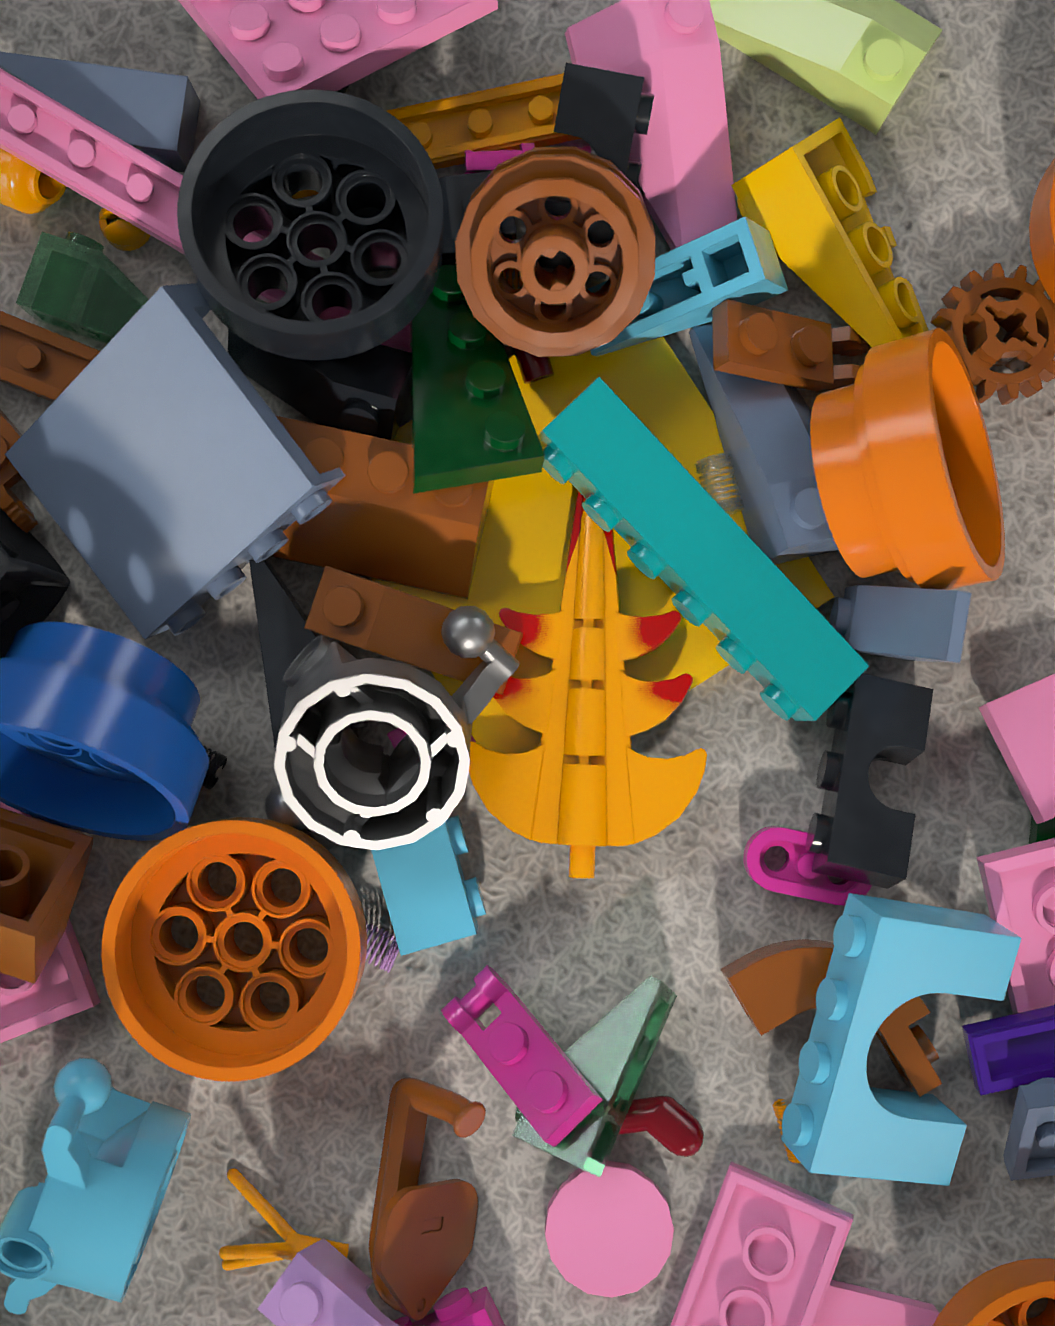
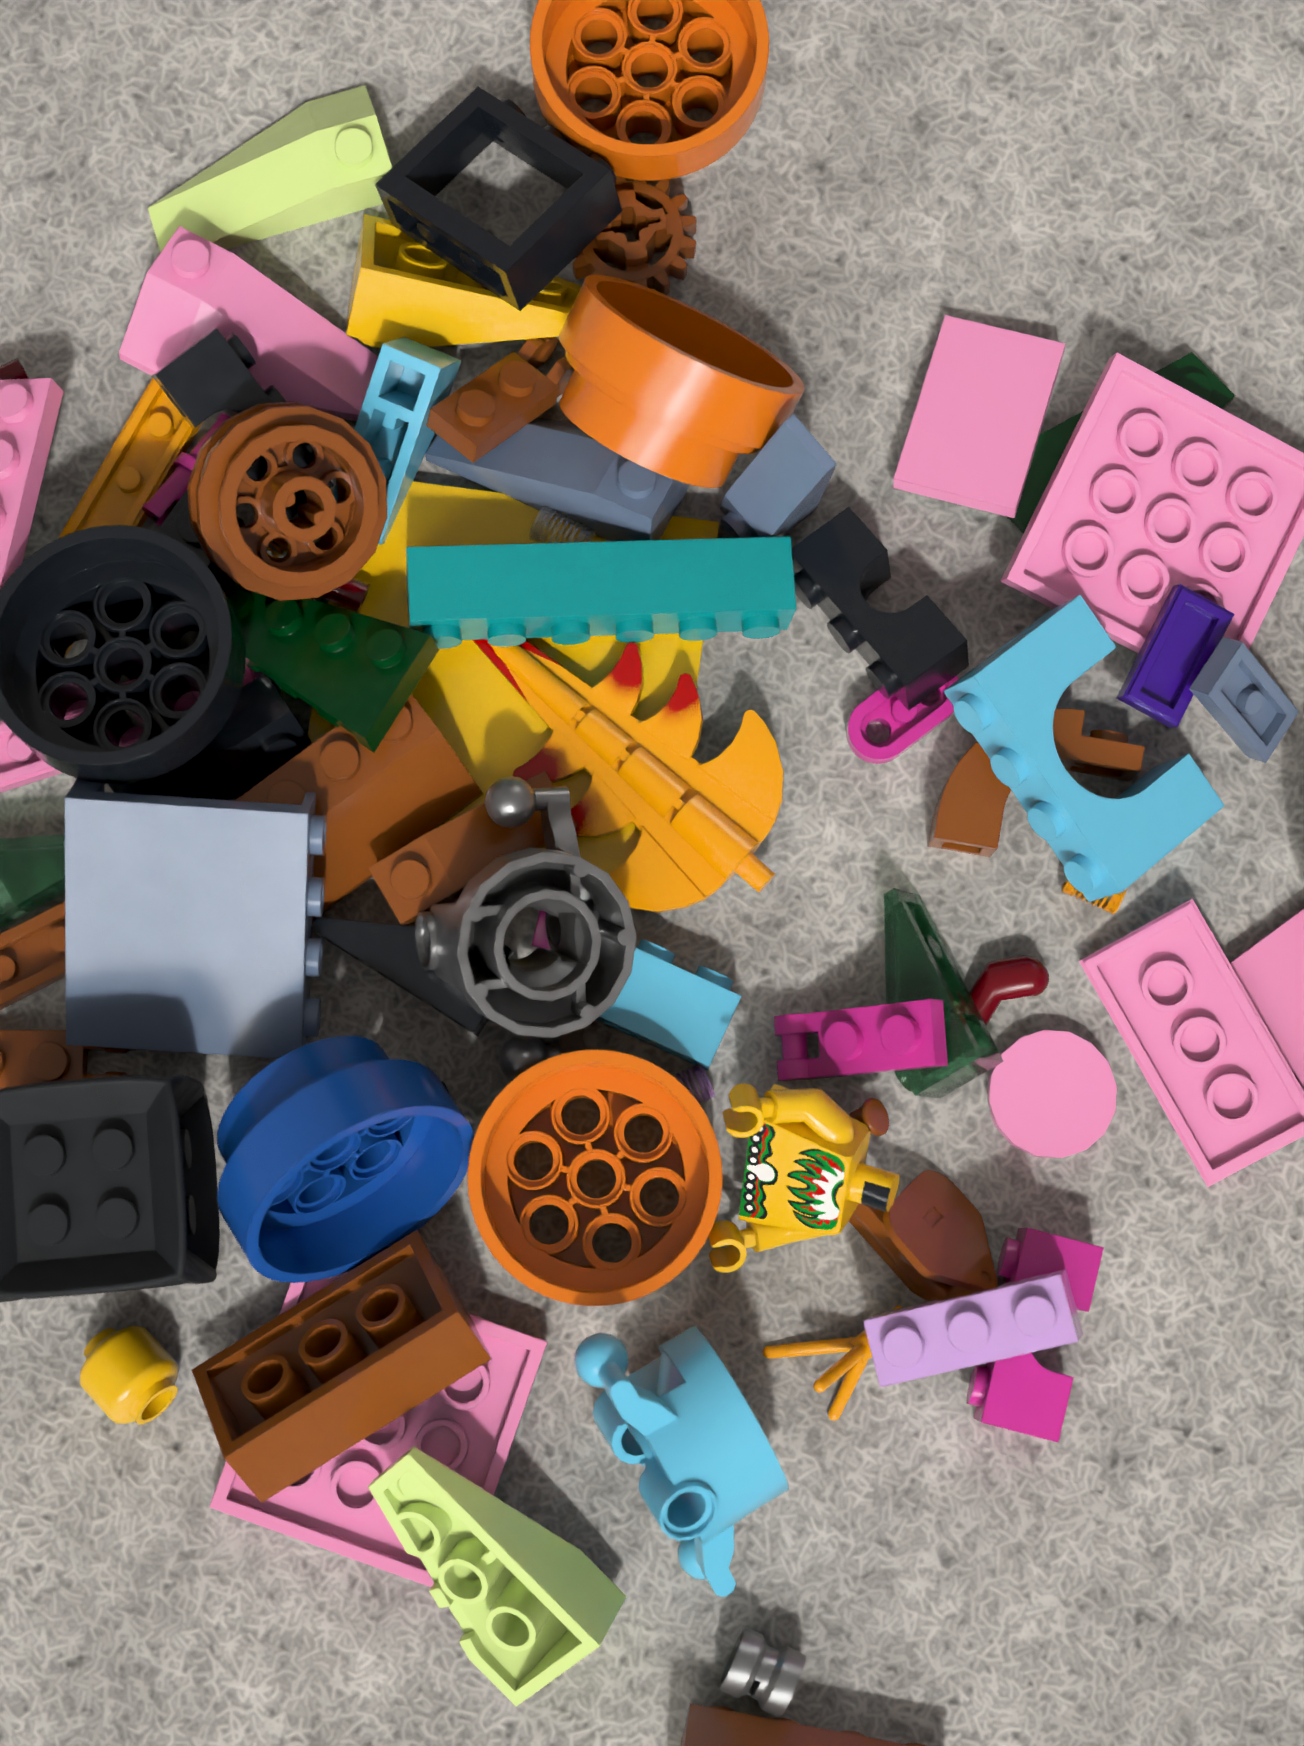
camera: 50 degrees left, 5 degrees down
none -> black window [375,87,622,311]
none -> yellow torso [708,1083,900,1273]

